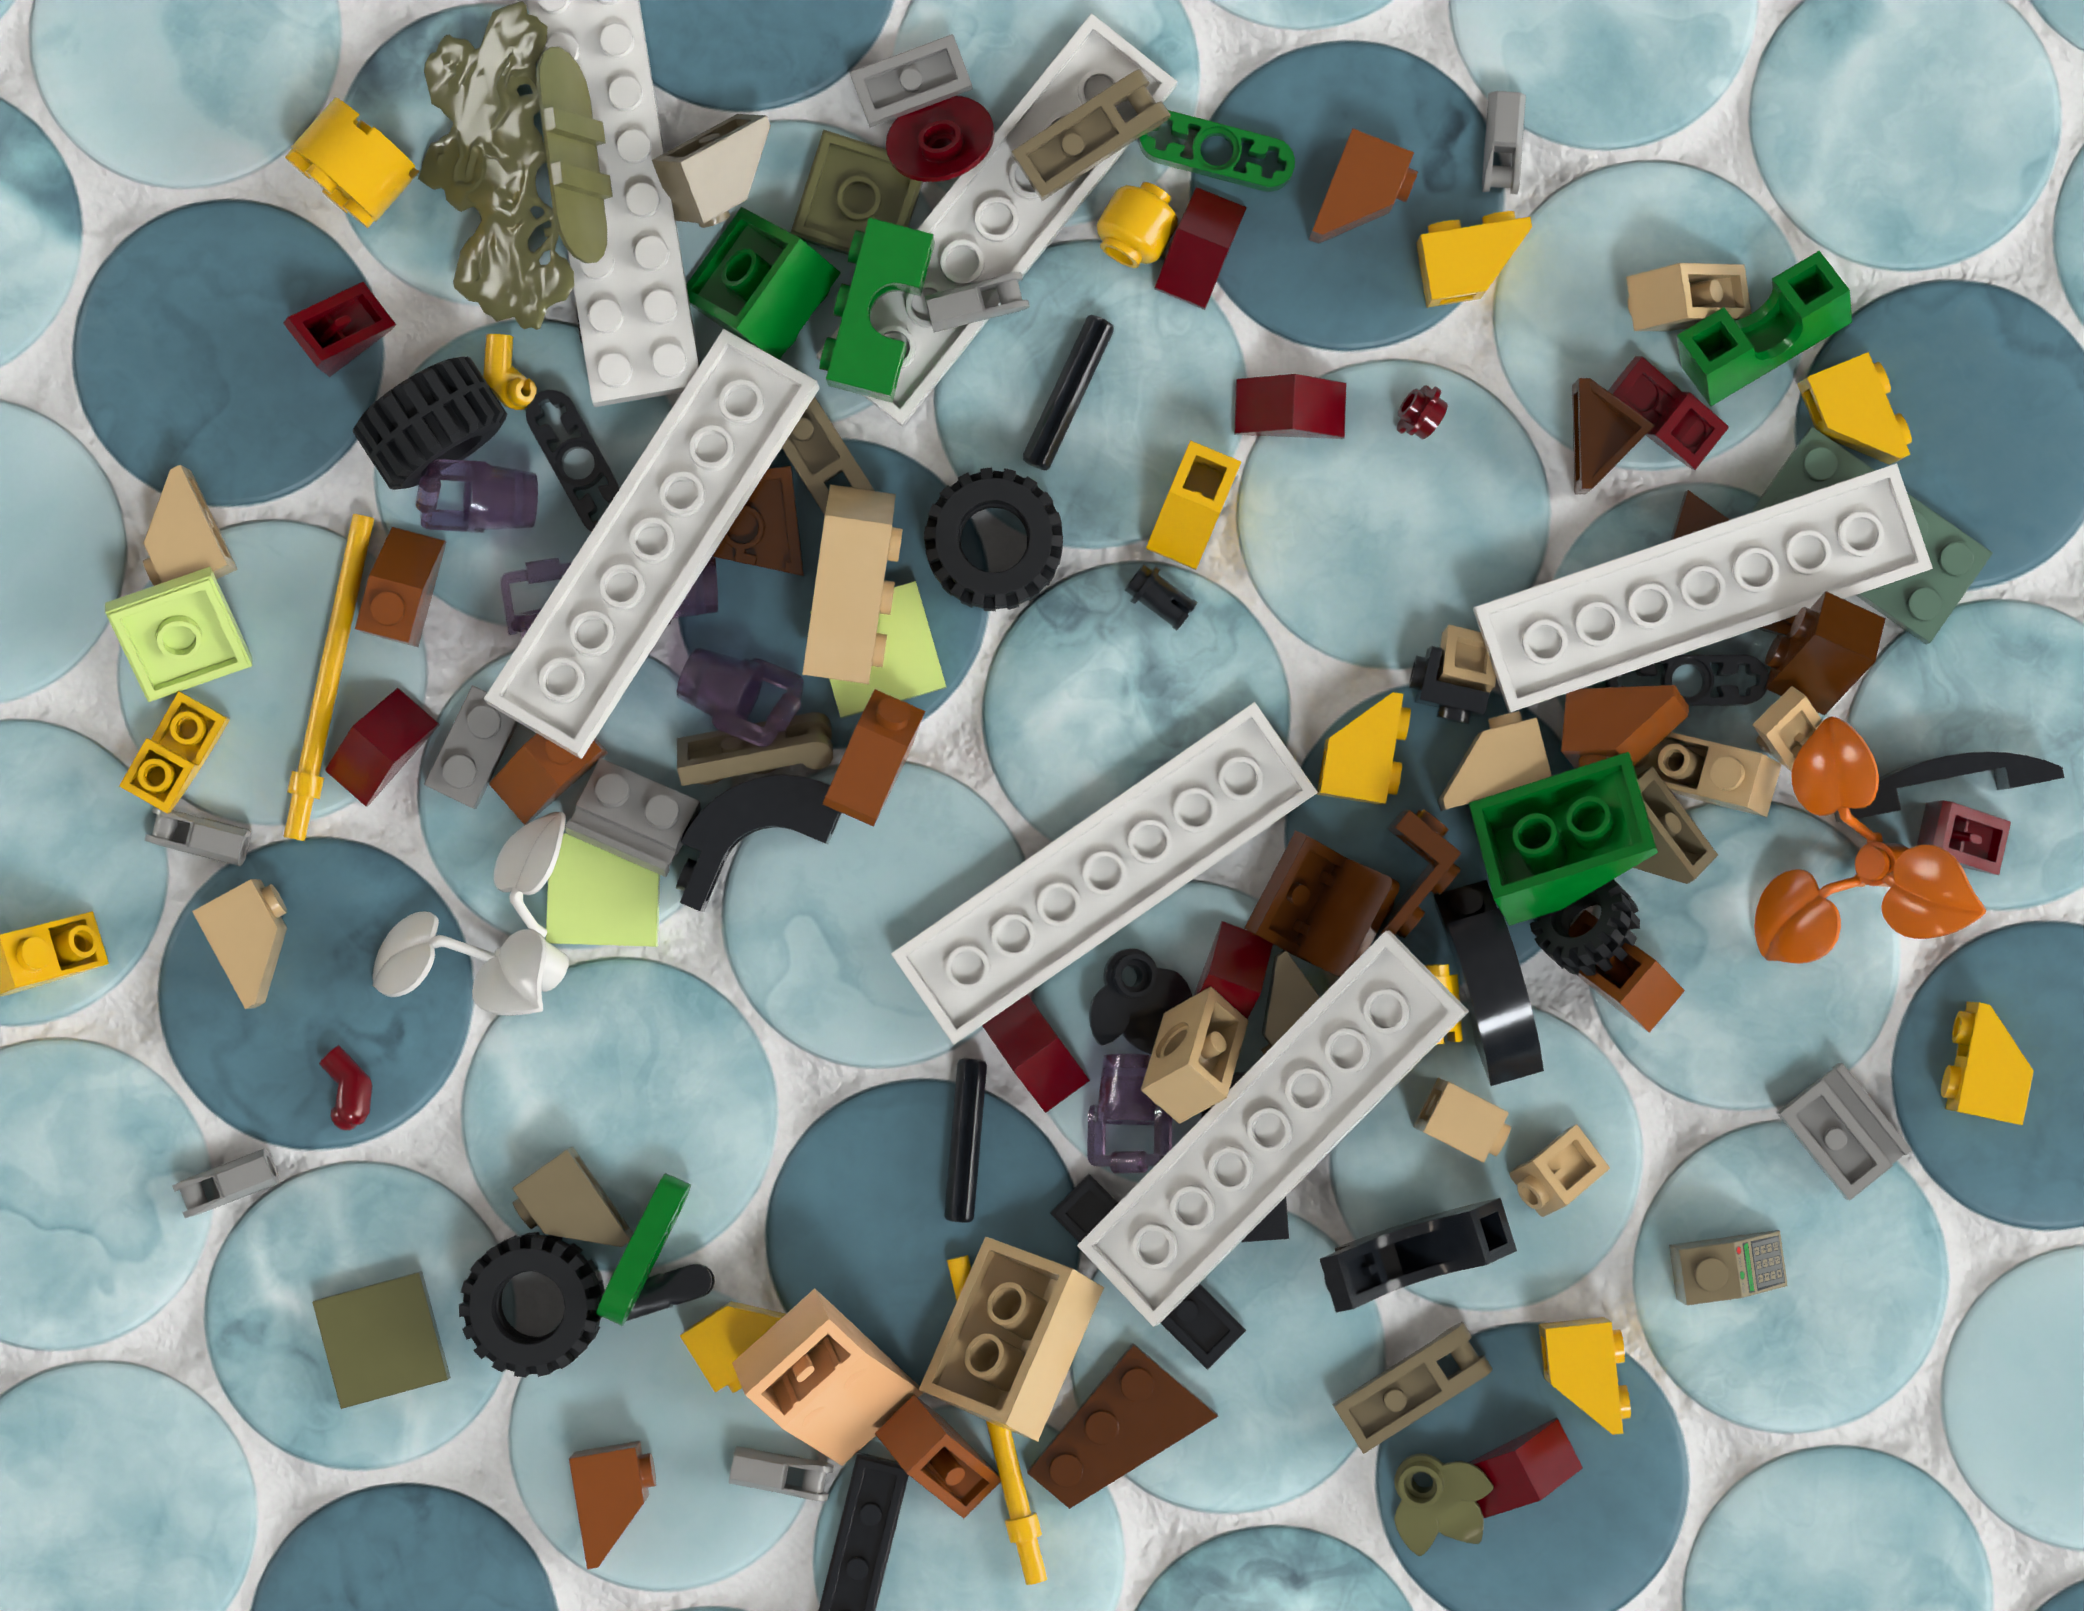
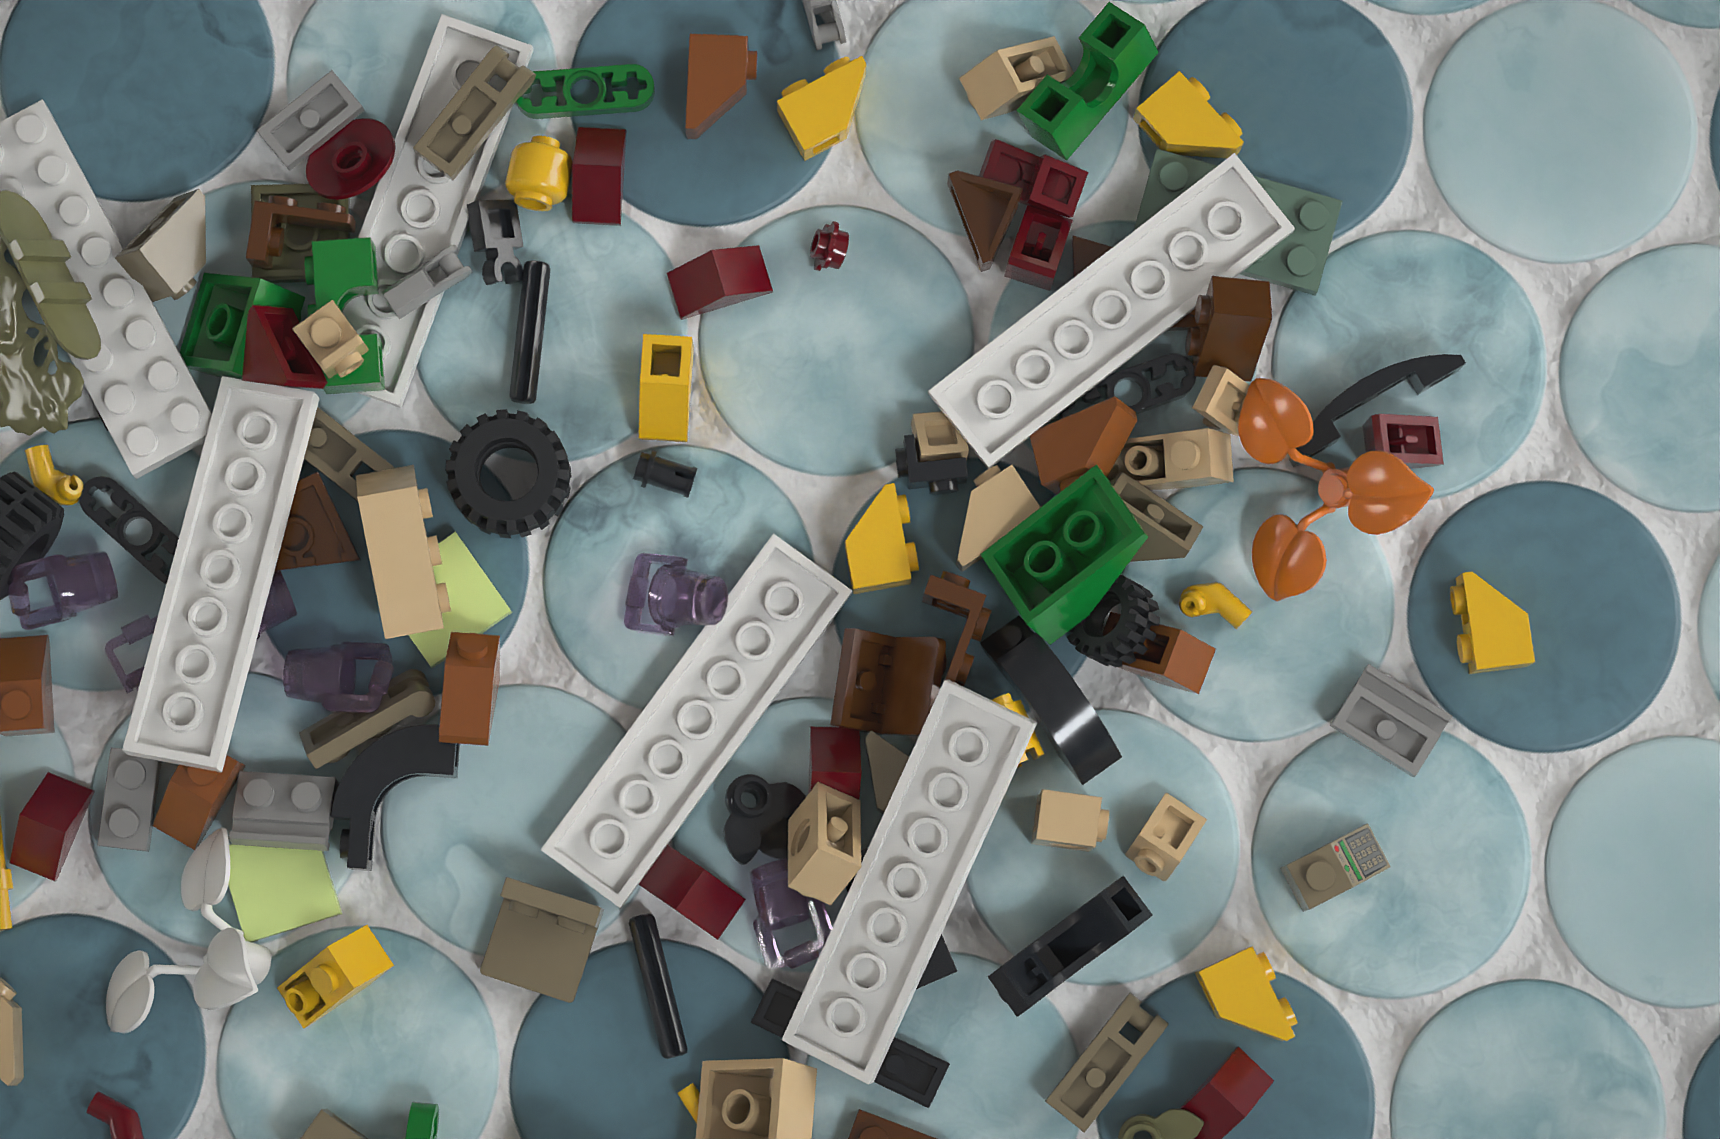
camera: 20 degrees left, 5 degrees down
none -> dark red slope [242,305,328,389]
none -> reddish brown bracket [246,196,356,270]
none -> yellow slope [277,925,394,1029]
none -> tan bracket [292,300,369,379]
none -> black plate [467,199,524,285]
none -> dark tan bracket [480,877,604,1003]
none -> clear purple piece [624,553,728,636]
none -> dark red slope [1004,205,1073,291]
none -> yellow arm [1179,582,1253,629]

